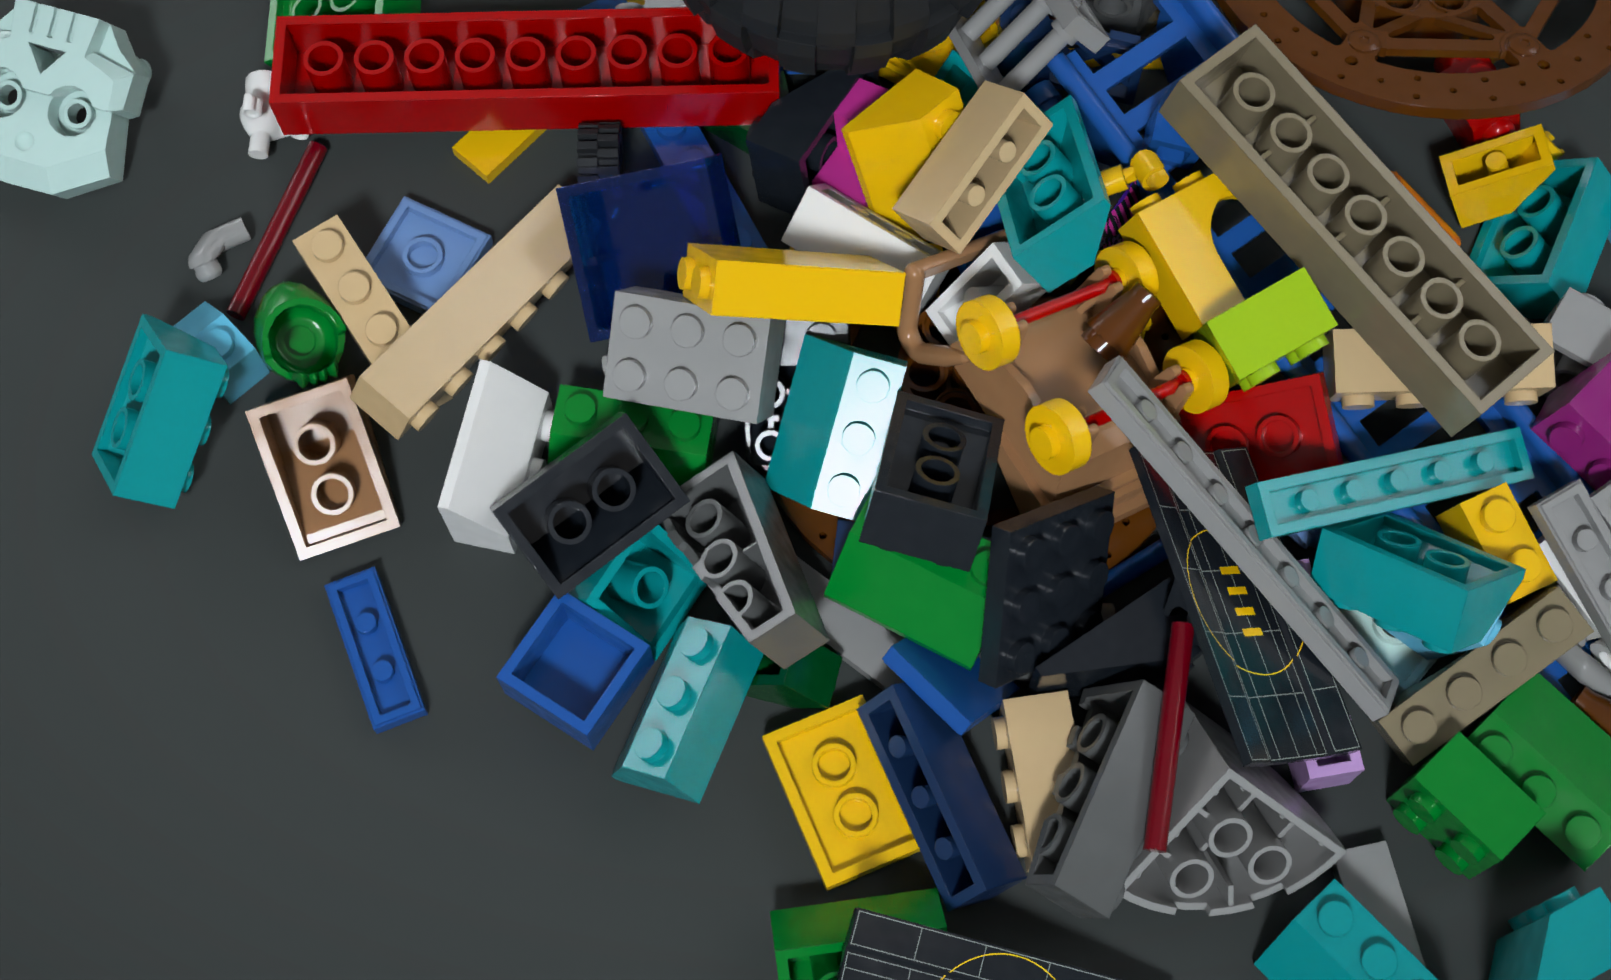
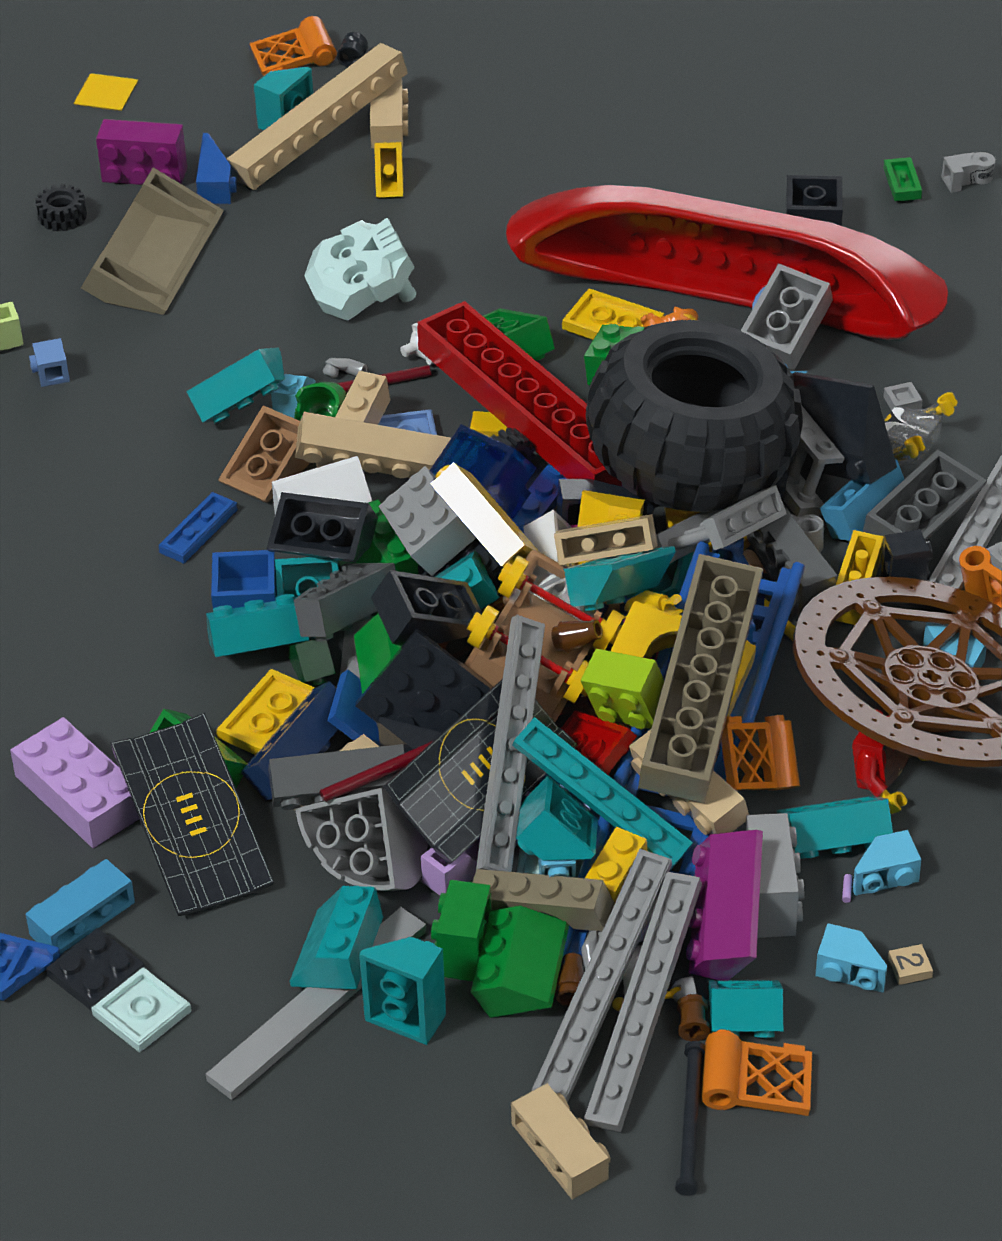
camera: 55 degrees right, 25 degrees down
yellow slope [1439,124,1556,229] -> none

